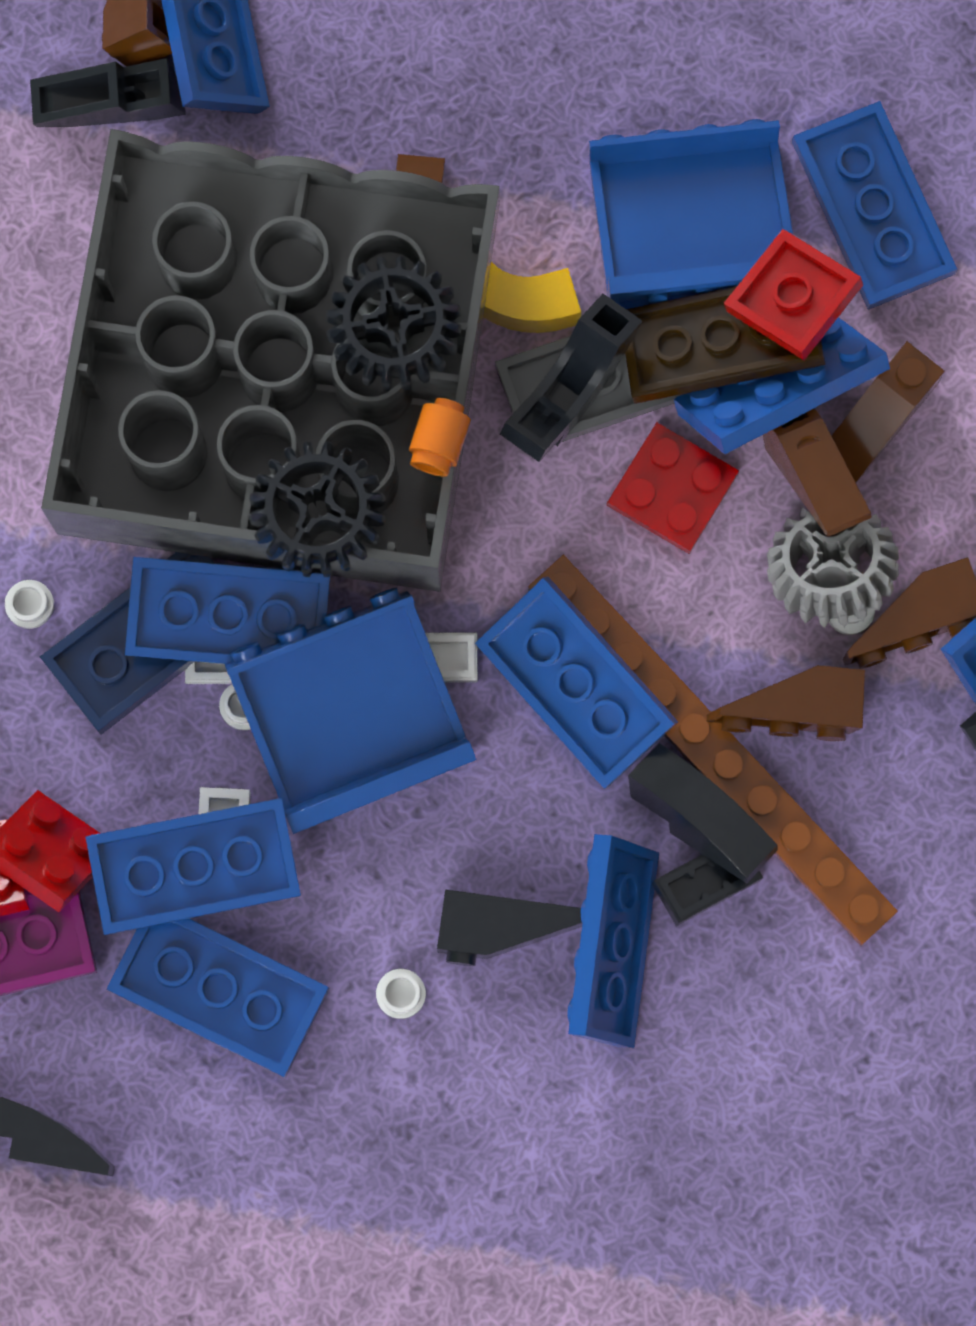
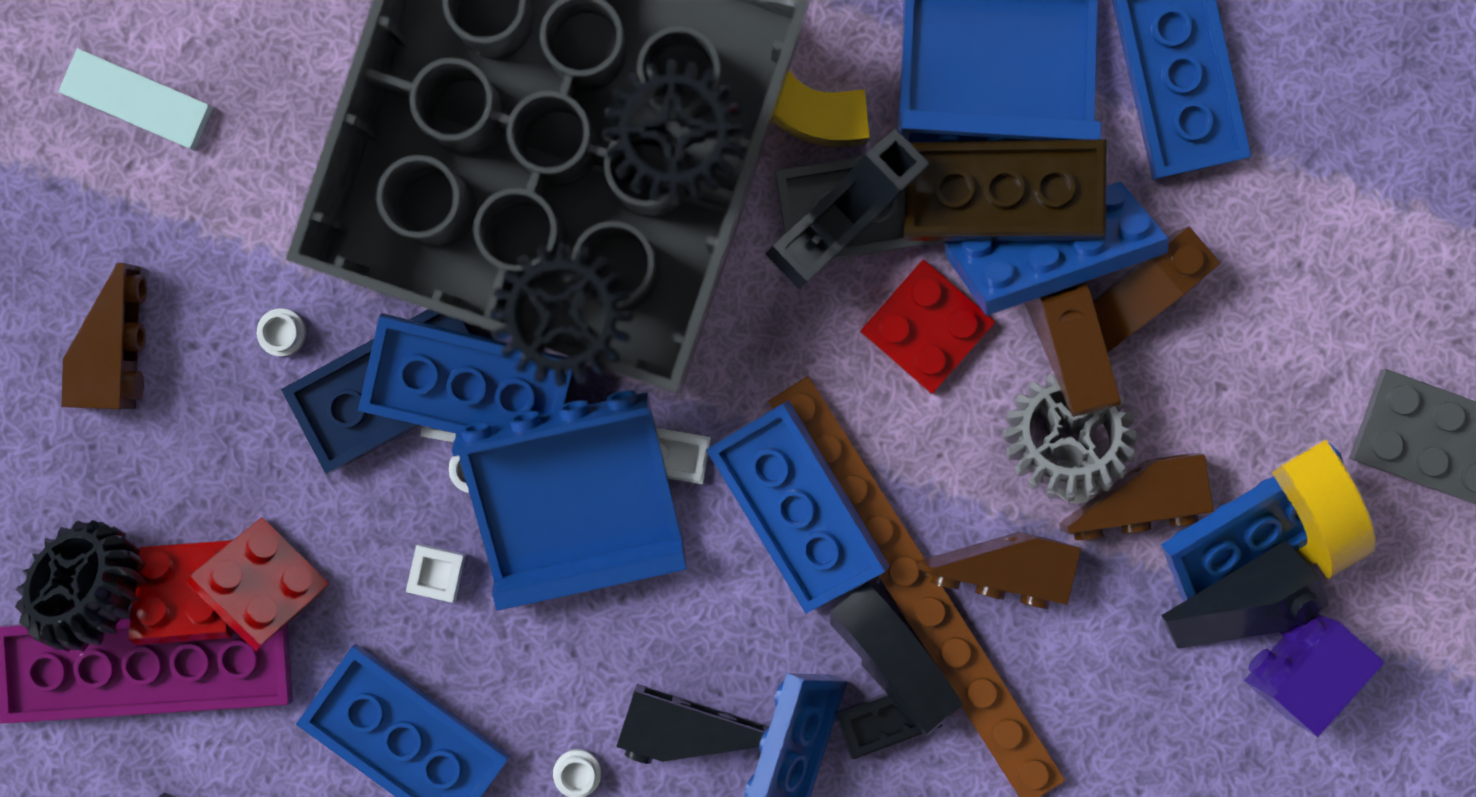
camera: 15 degrees right, 10 degrees up
blue plate [85,798,301,935] -> none
orange brick [409,398,471,477] -> none
red plate [724,229,863,360] -> none

